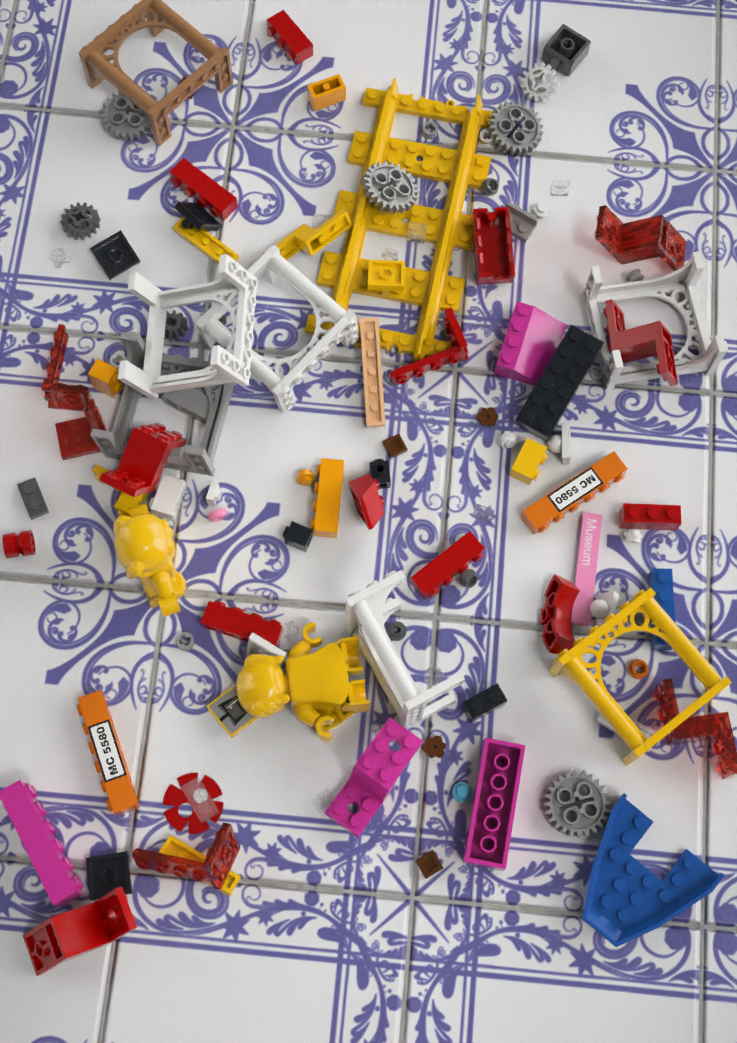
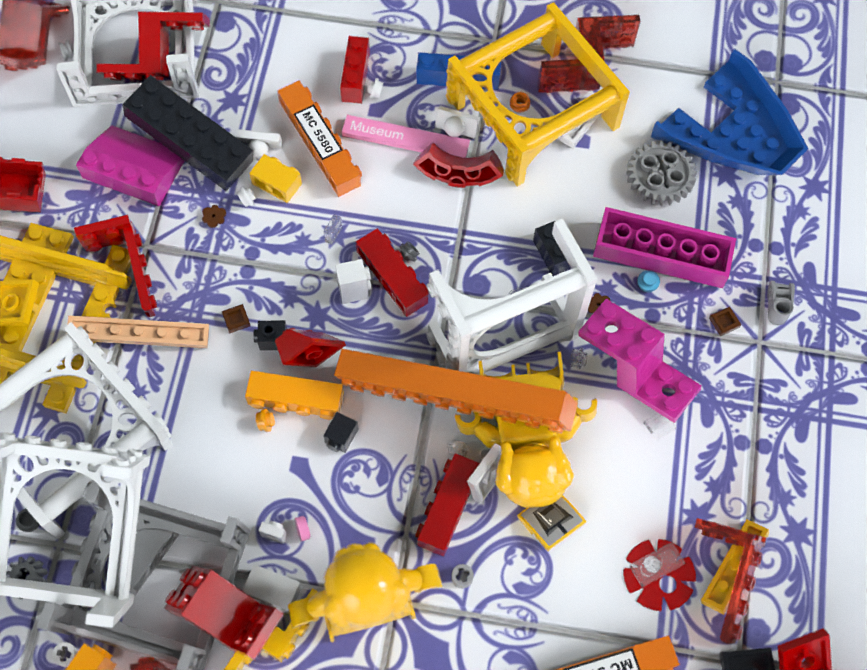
camera: 85 degrees left, 5 degrees down
none -> orange brick [334,349,578,433]
none -> white brick [335,259,372,304]
none -> light grey piece [767,280,795,325]

